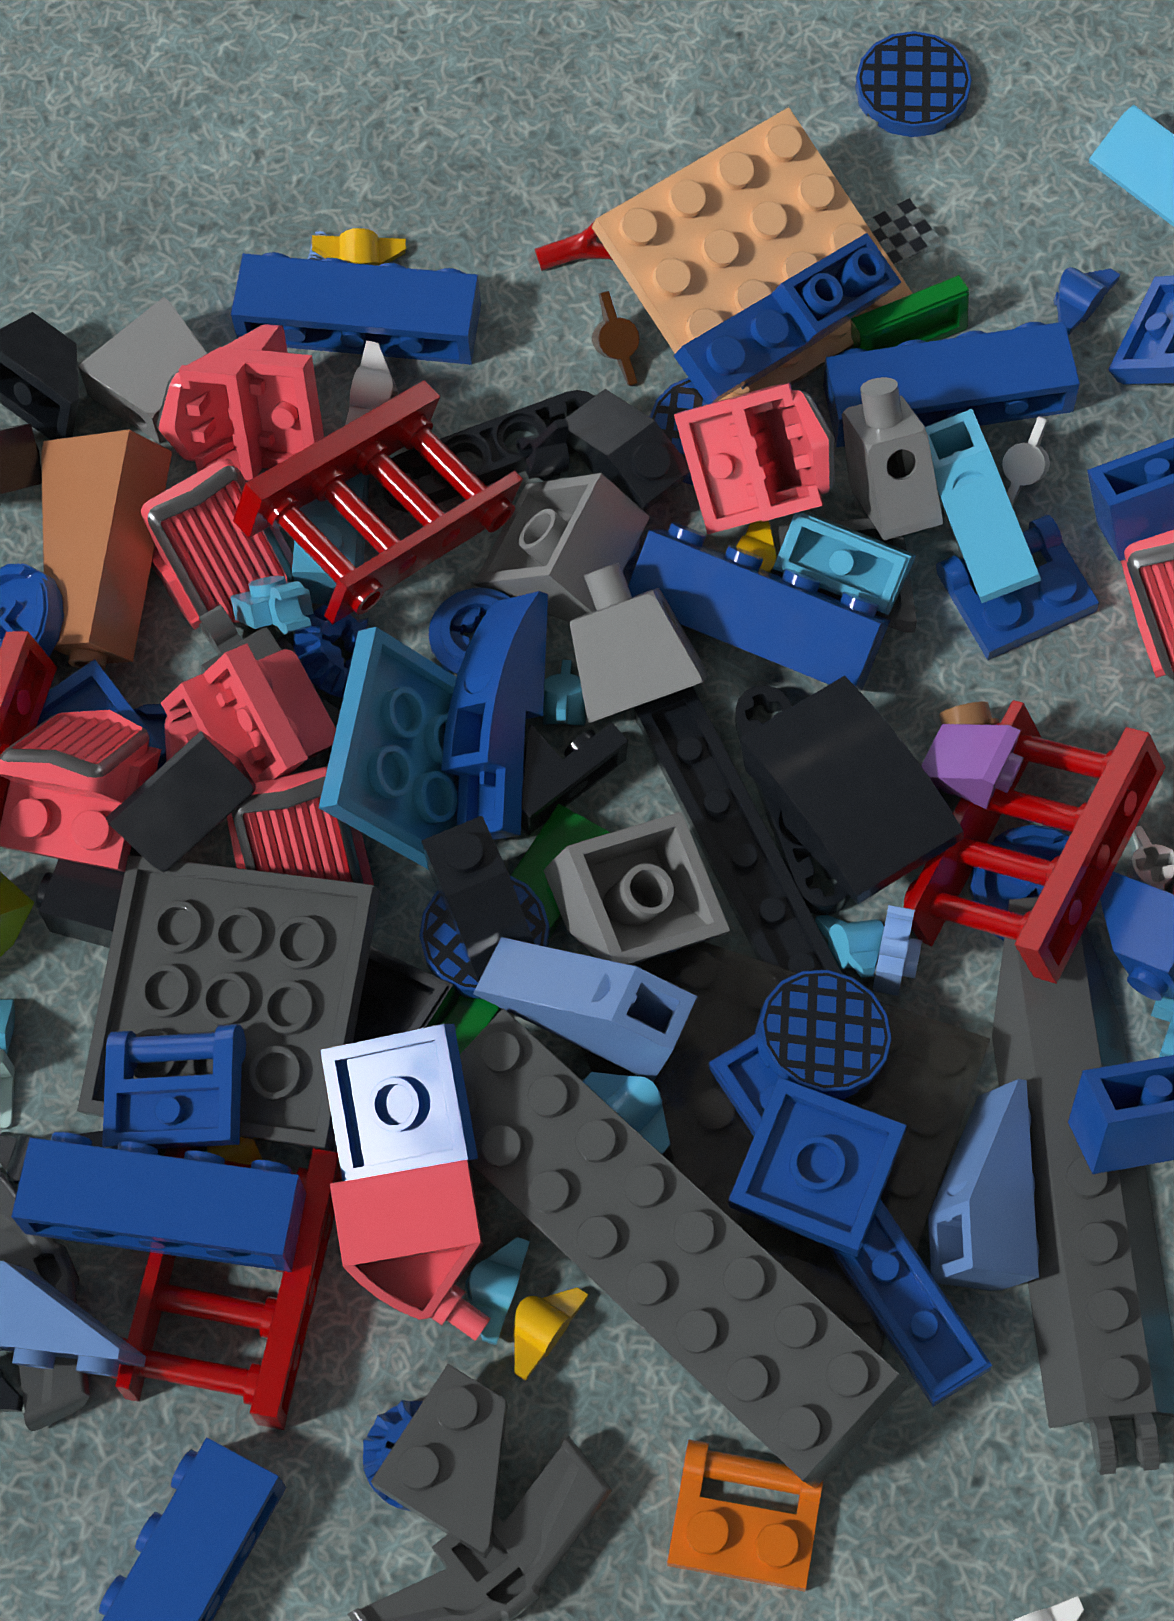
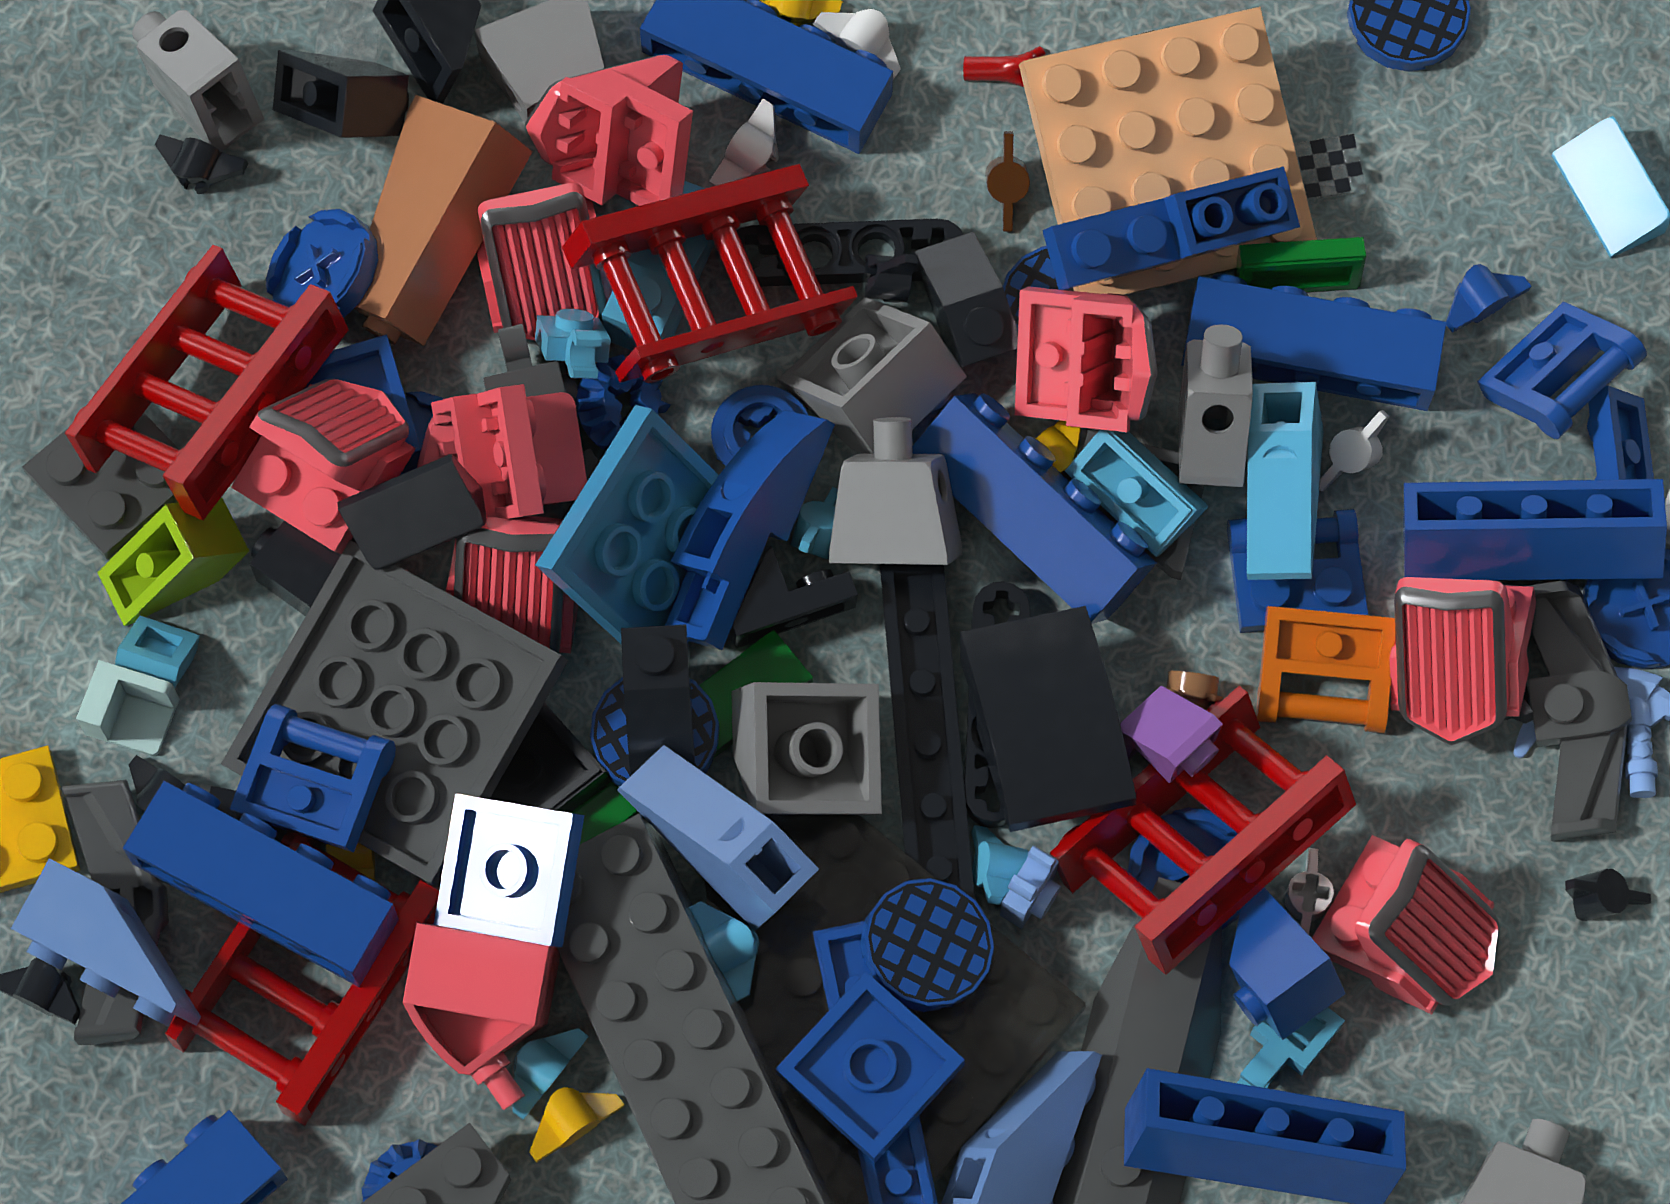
camera: 15 degrees right, 5 degrees up
none -> white piece [813,9,901,80]
none -> orange plate [1256,606,1395,734]

